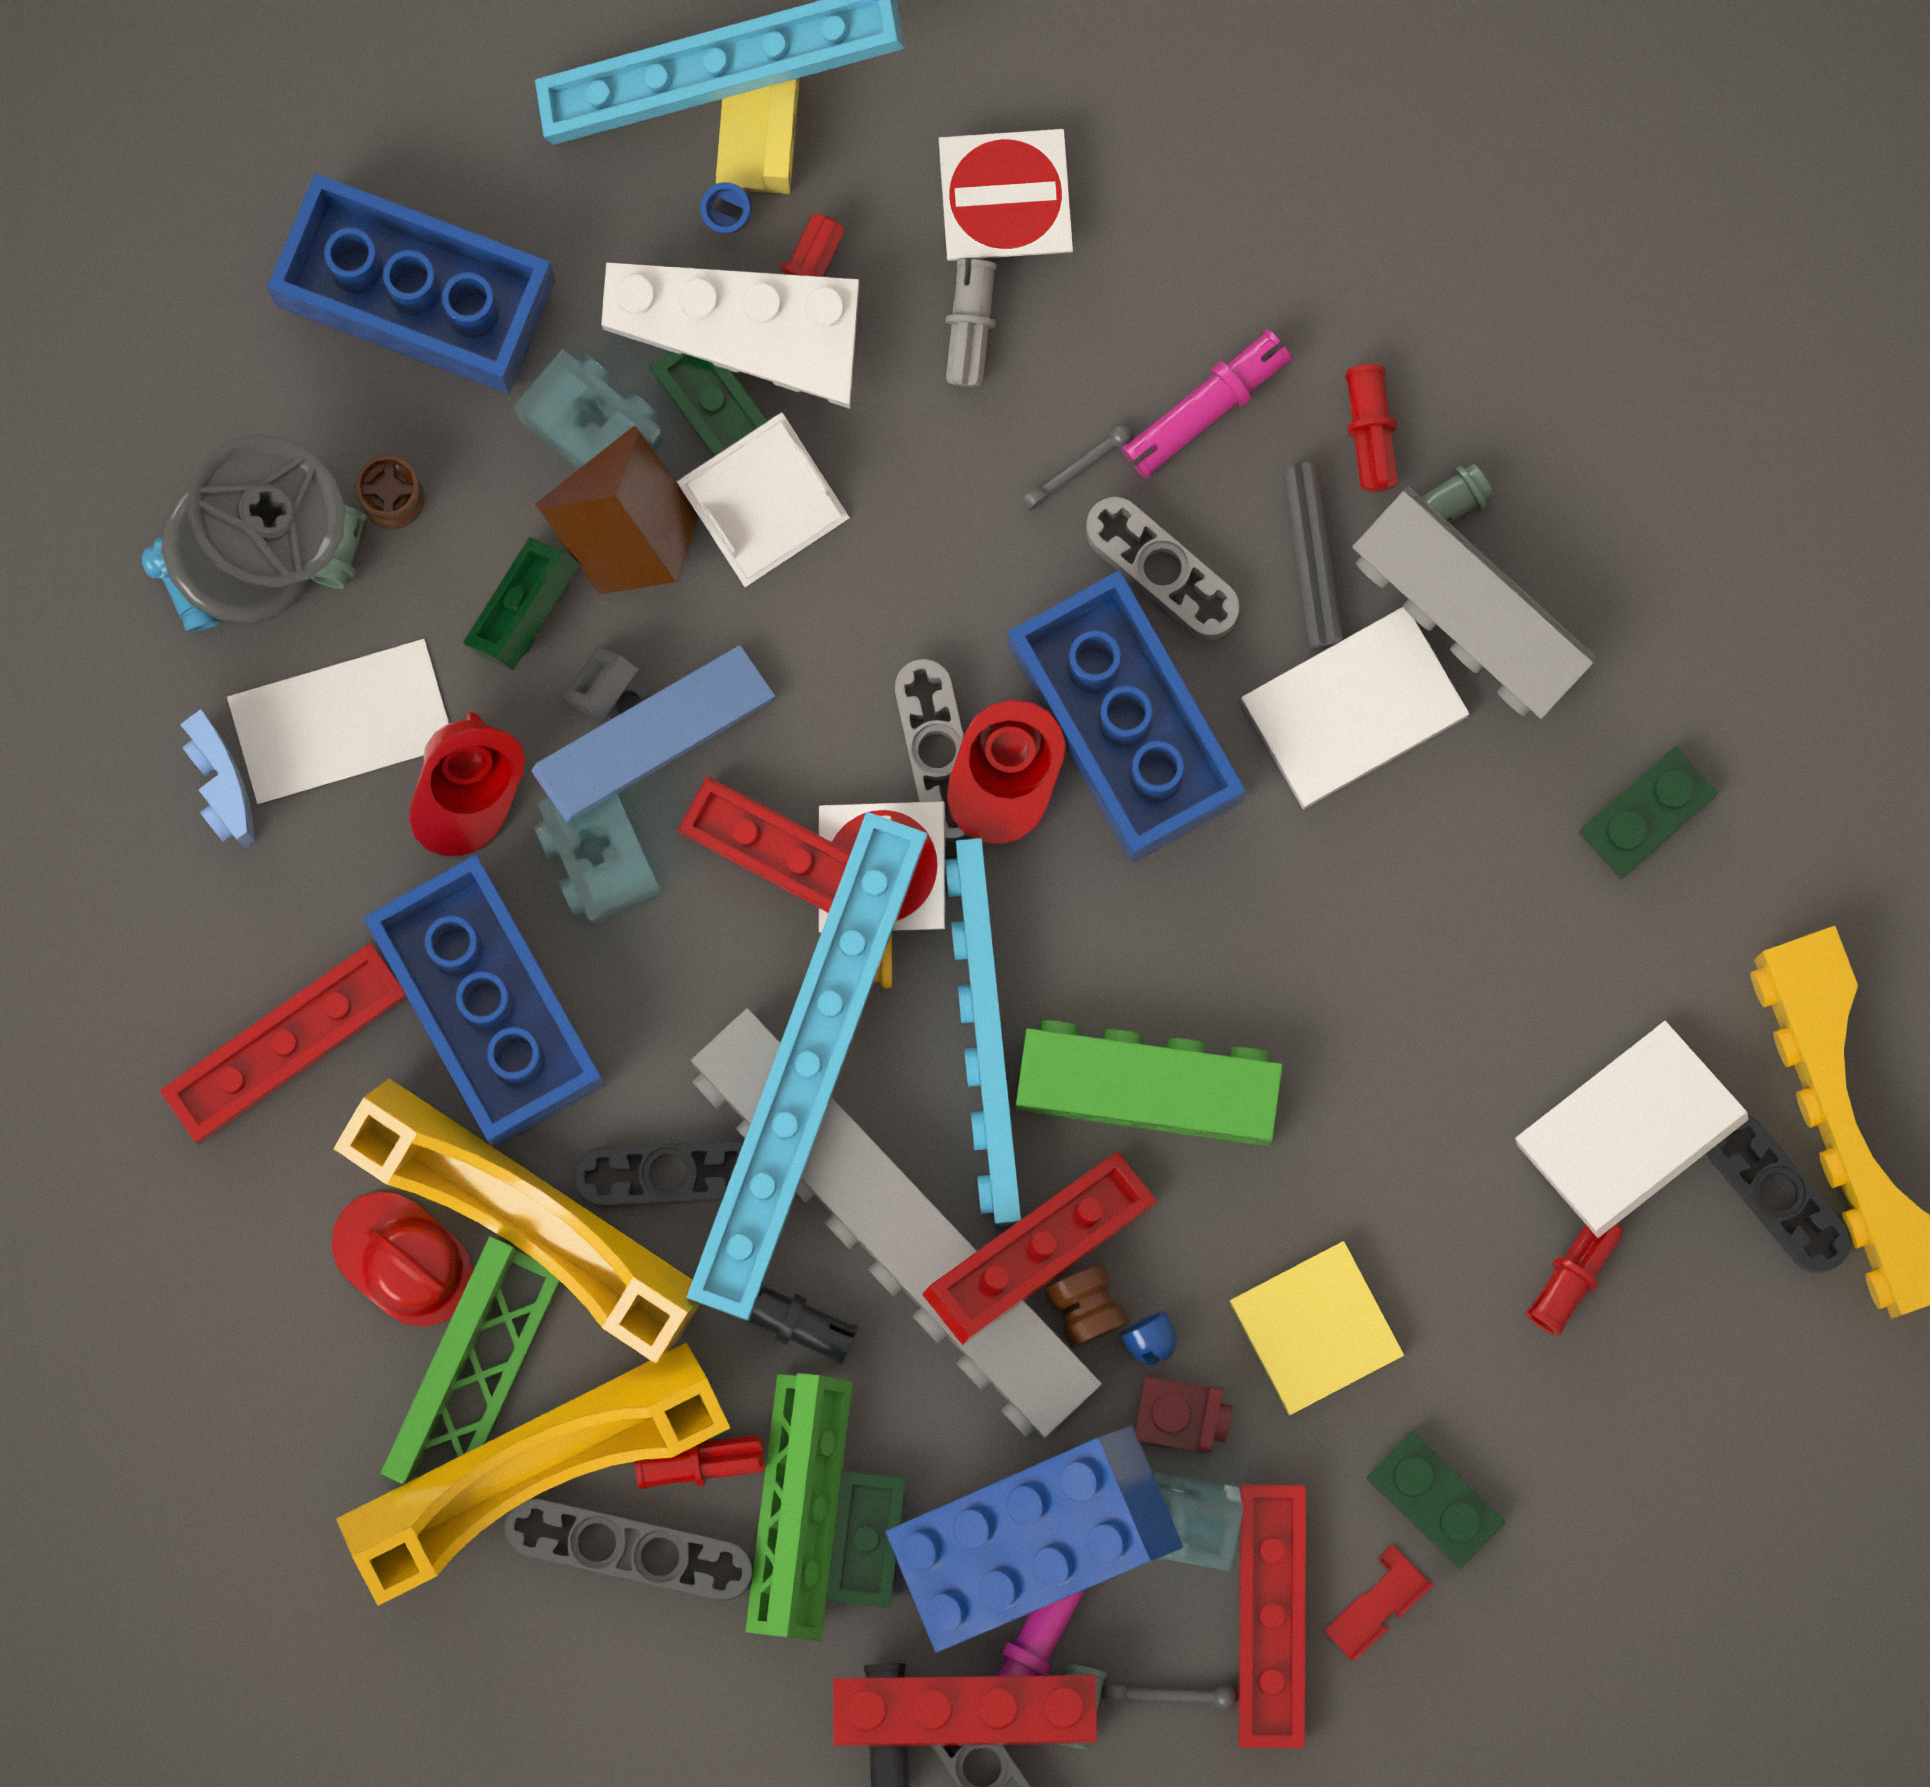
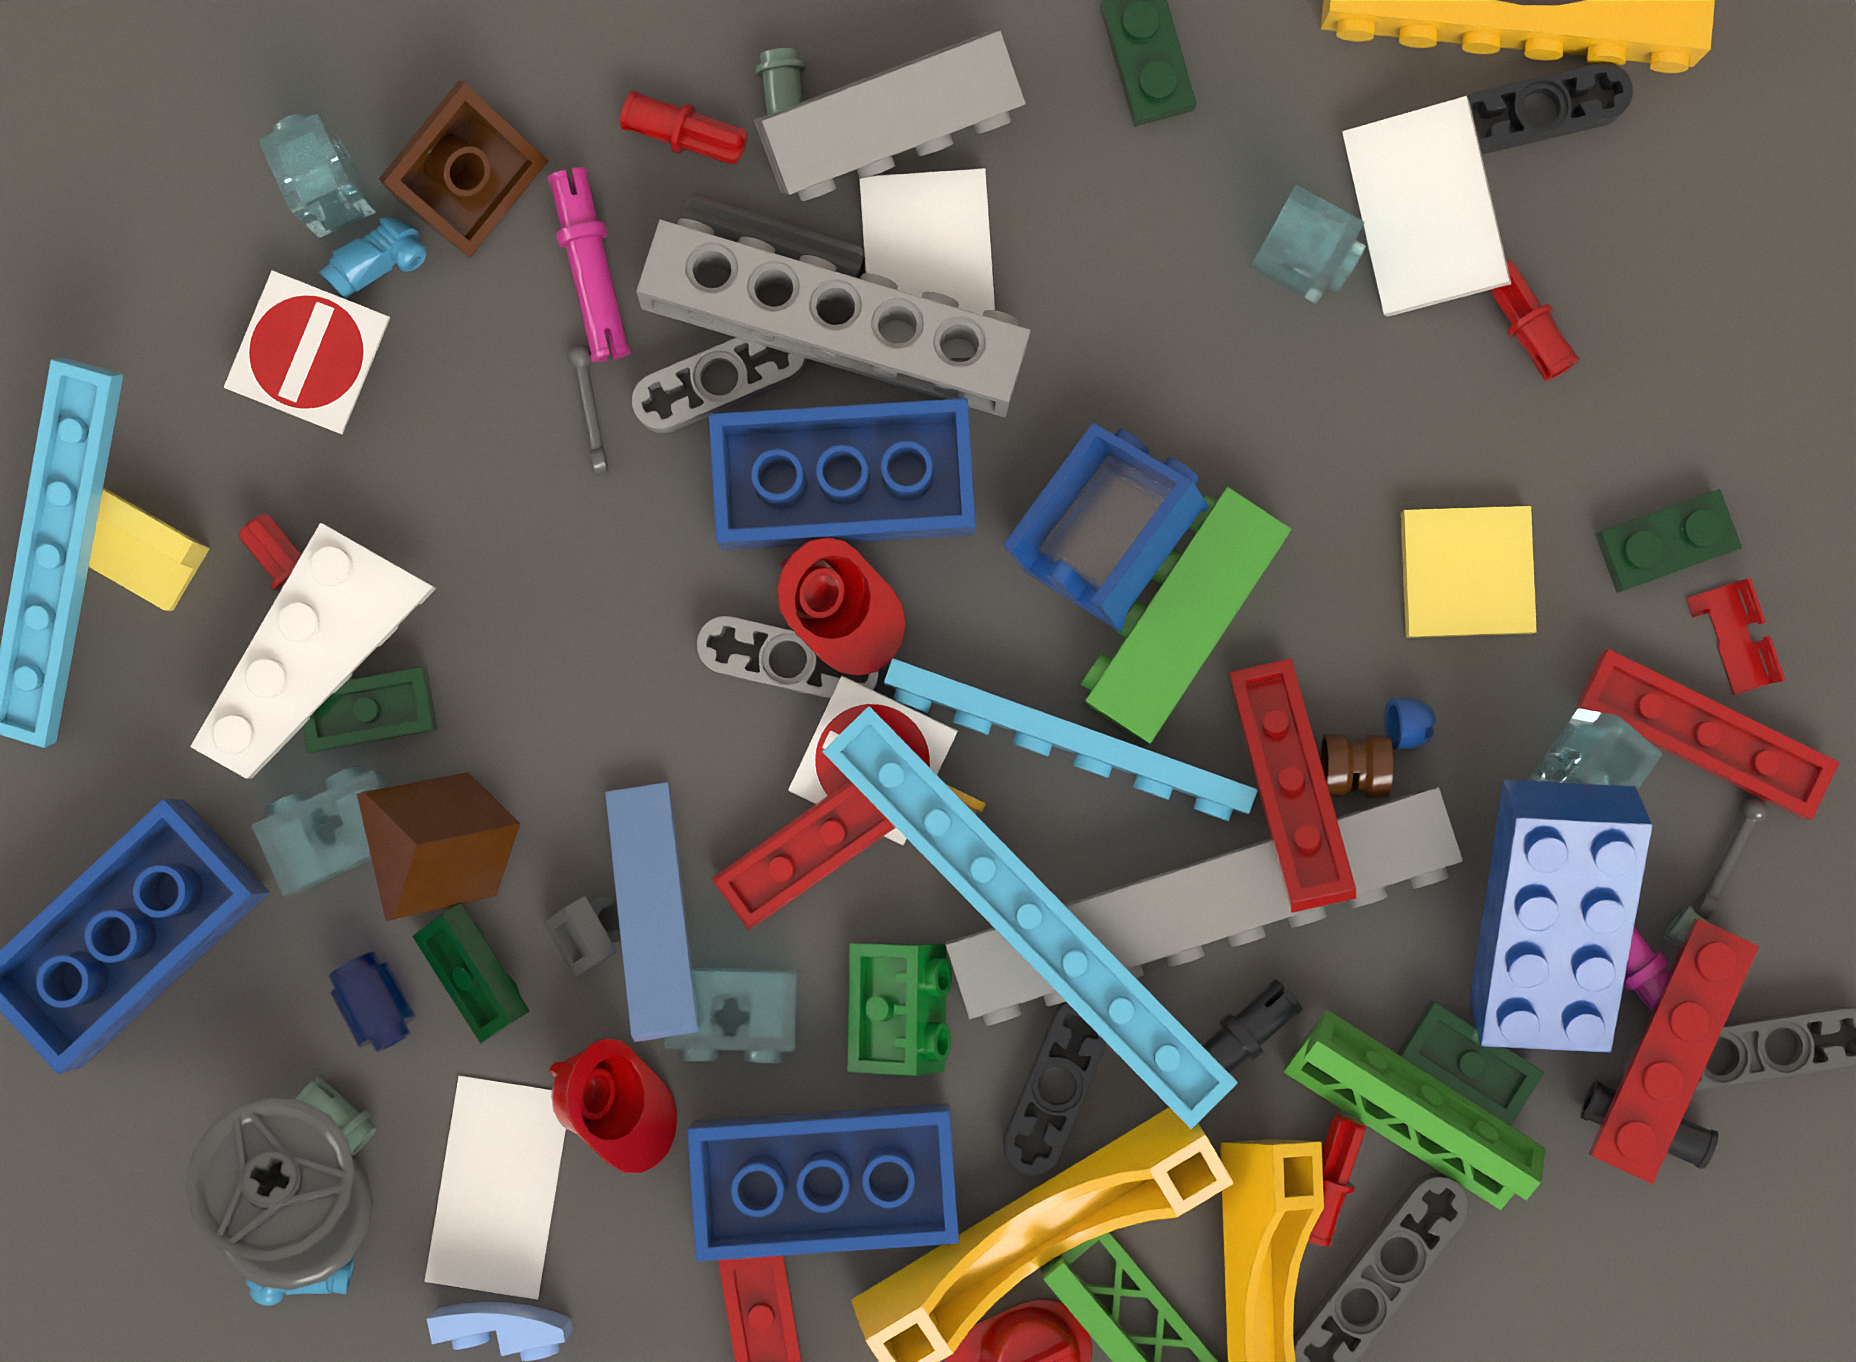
camera: 65 degrees left, 5 degrees up
reddish brown wheel [355,454,425,530] -> none
white piece [676,412,850,587] -> none
blue hinge [700,182,752,234] -> none
light grey axle [945,259,997,387] -> none
dark red bracket [1135,1376,1232,1455] -> none
none -> clear light blue brick [258,112,376,238]
none -> dark azure arm [319,217,427,300]
none -> clear blue brick [328,951,417,1052]
none -> reddish brown slope [378,80,548,258]
none -> light grey brick [636,218,1031,418]
none -> green bracket [847,942,952,1076]
none -> blue window [1003,423,1209,633]
none -> clear light blue brick [1250,185,1366,304]

